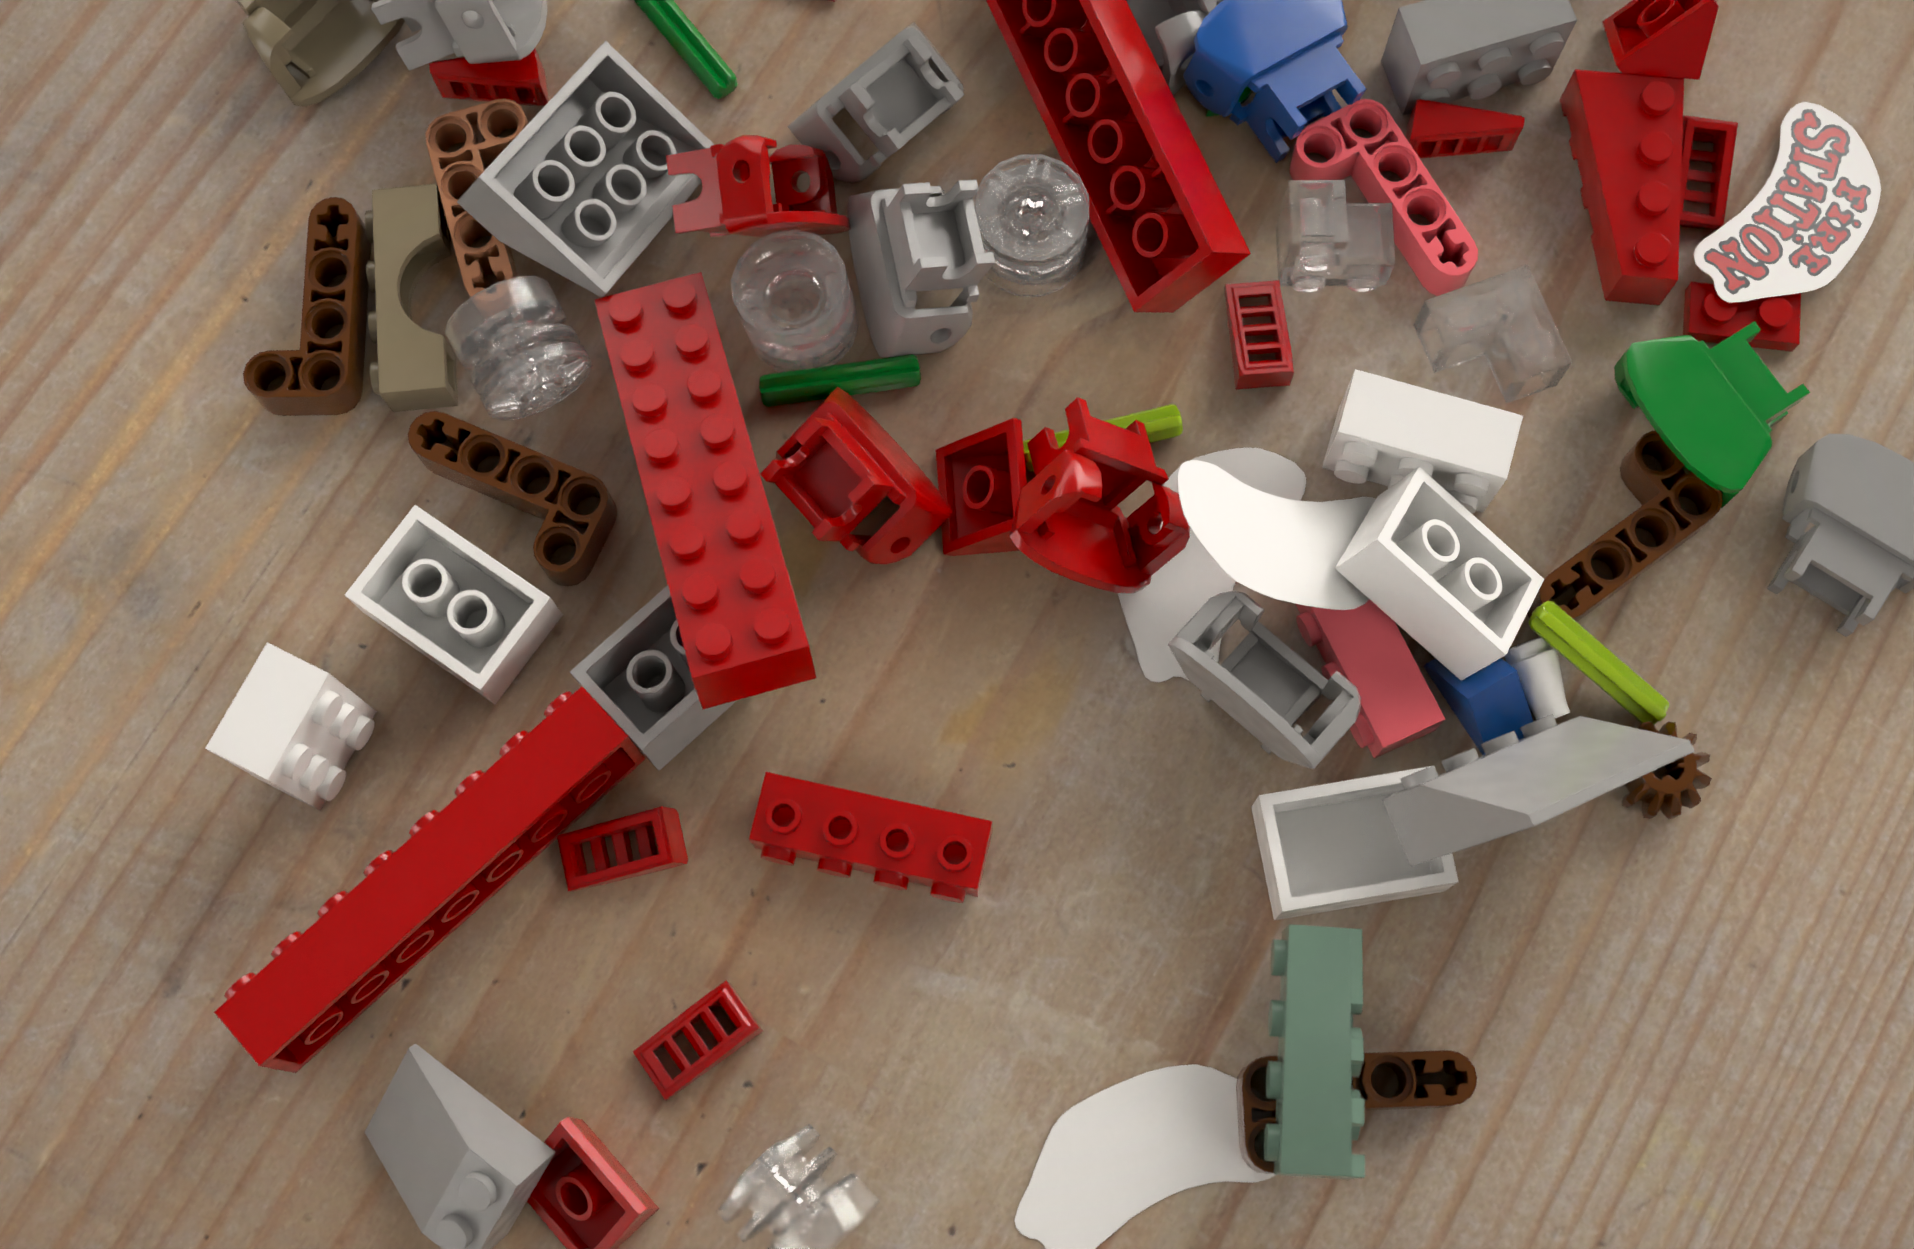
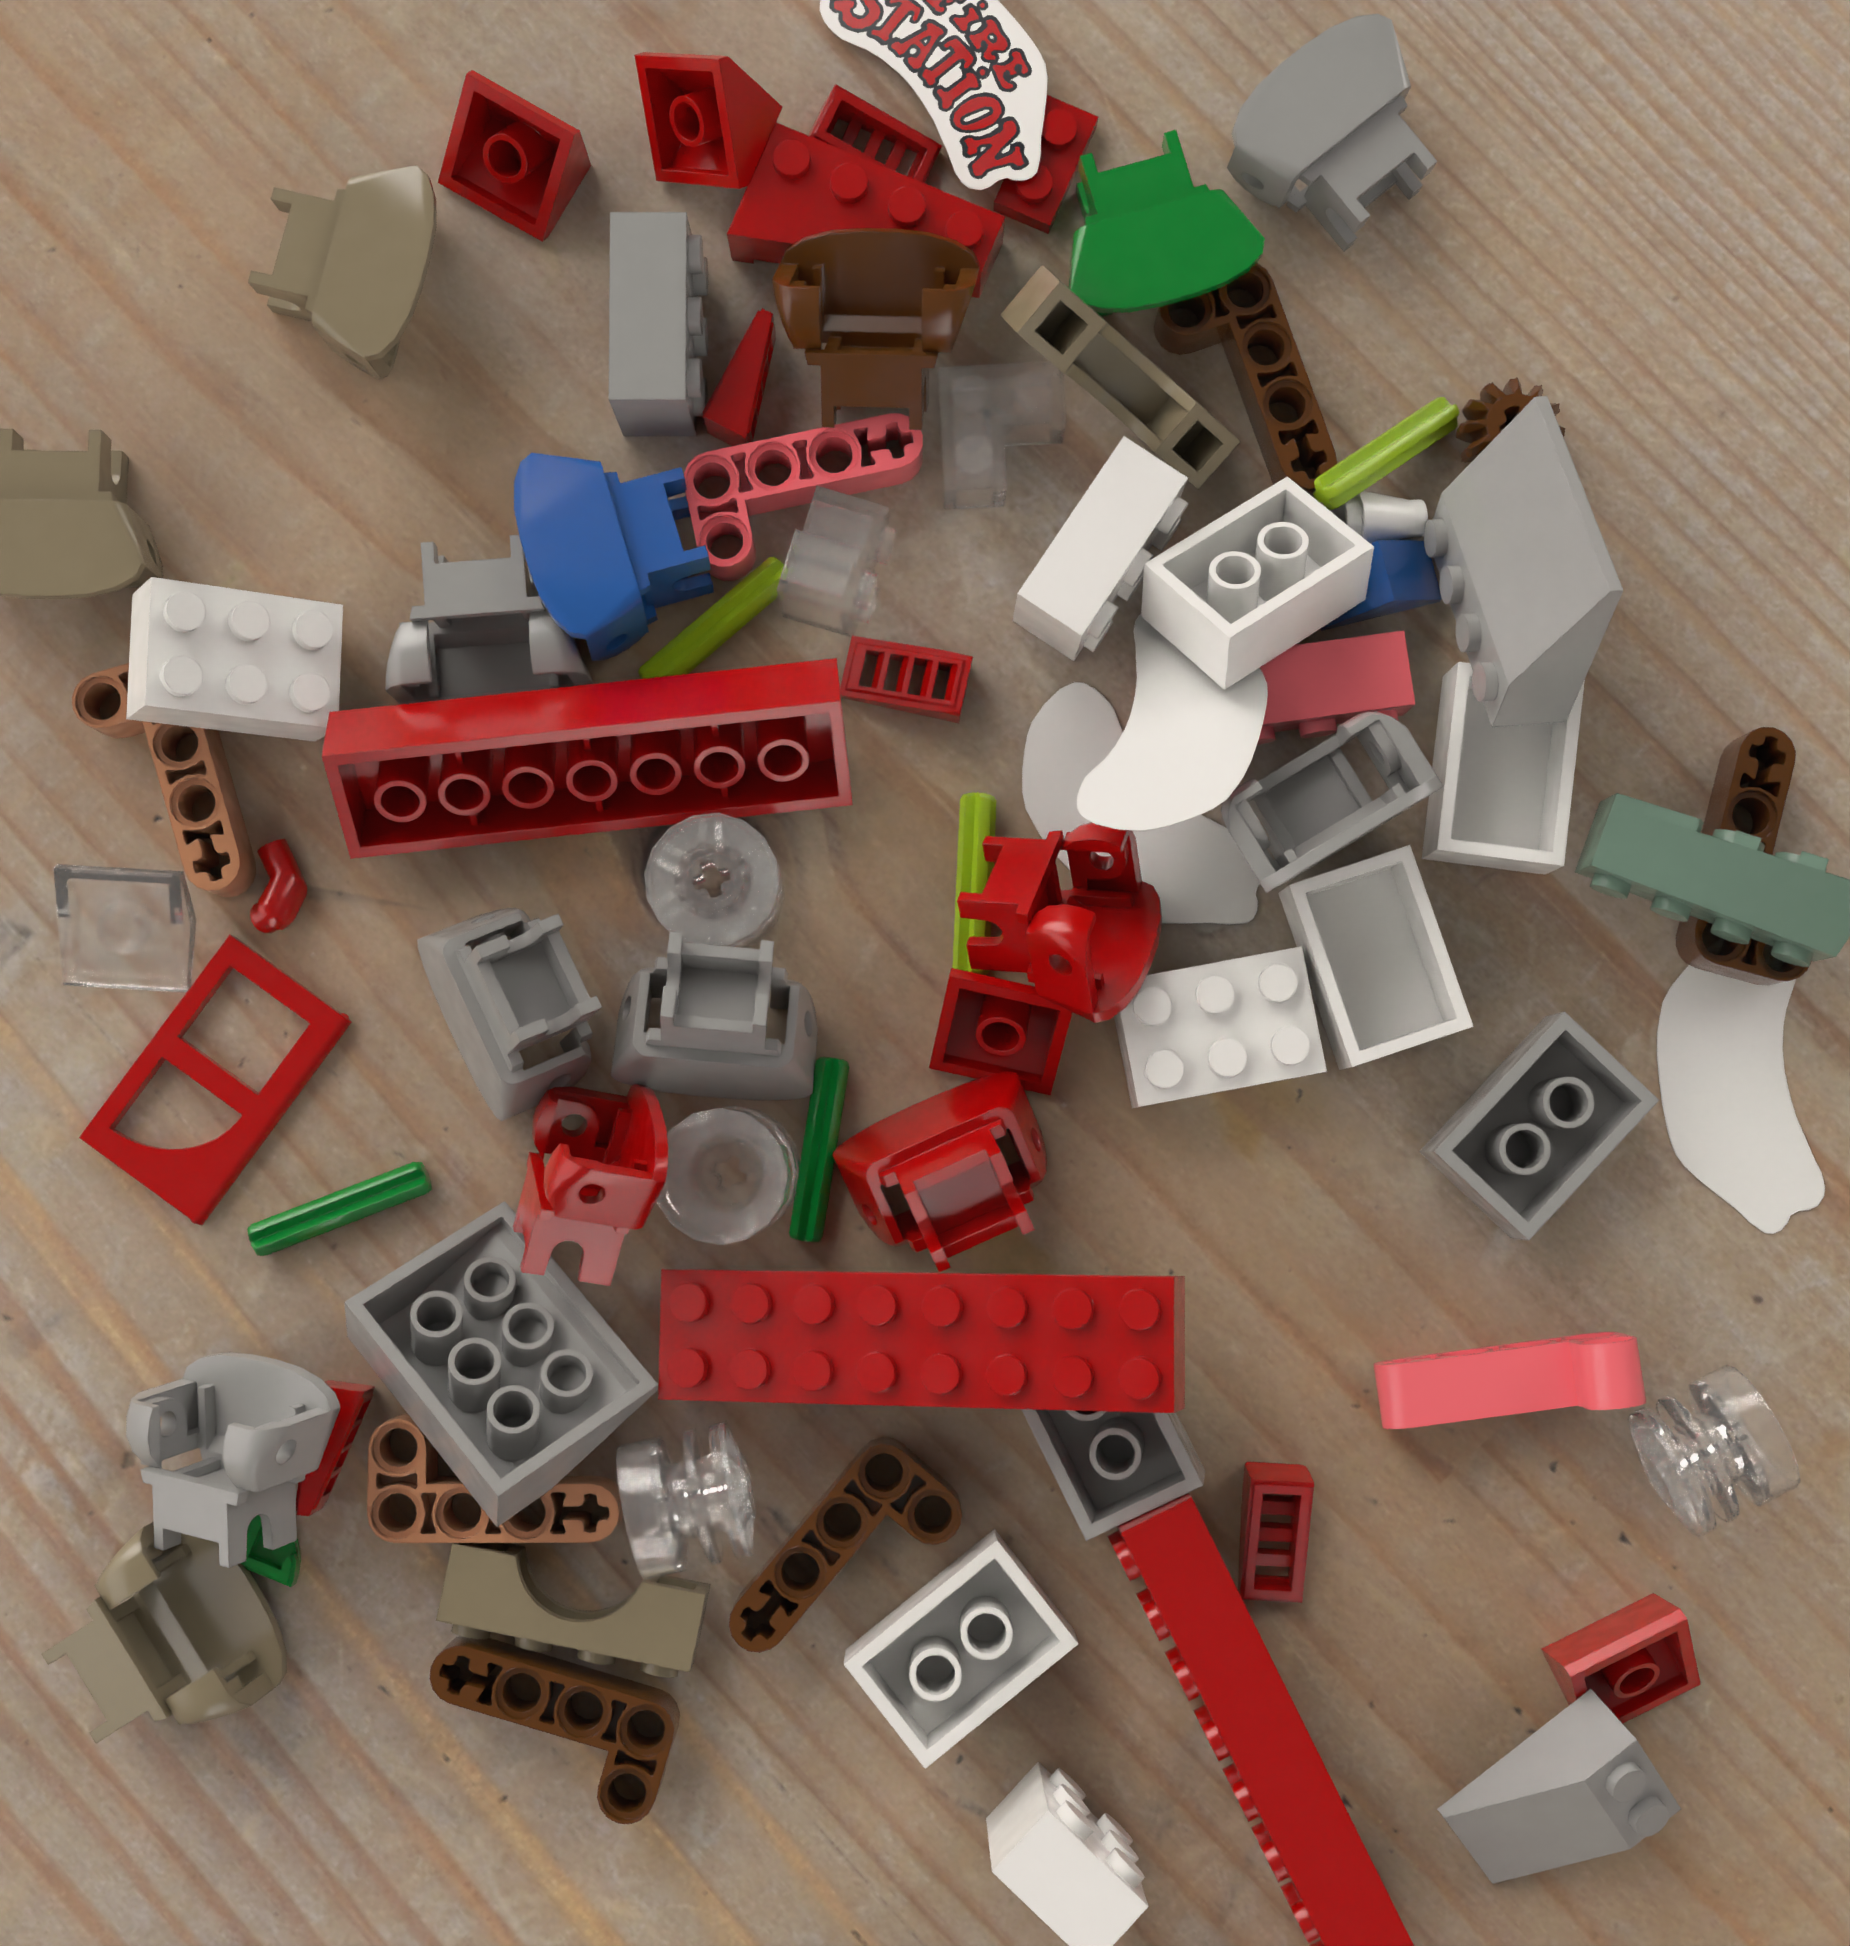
camera: 80 degrees left, 10 degrees up
red slope [633,980,763,1101] -> none
red brick [749,772,993,903] -> none
none -> green tile [240,1515,301,1587]
none -> lime axle [638,556,793,679]
none -> reddish brown piece [772,228,980,430]
none -> dark tan arch [1001,265,1241,490]
none -> white piece [1114,946,1327,1108]
none -> white piece [1278,845,1474,1070]
none -> coral beam [1374,1332,1646,1429]
none -> light grey brick [1419,1012,1659,1241]

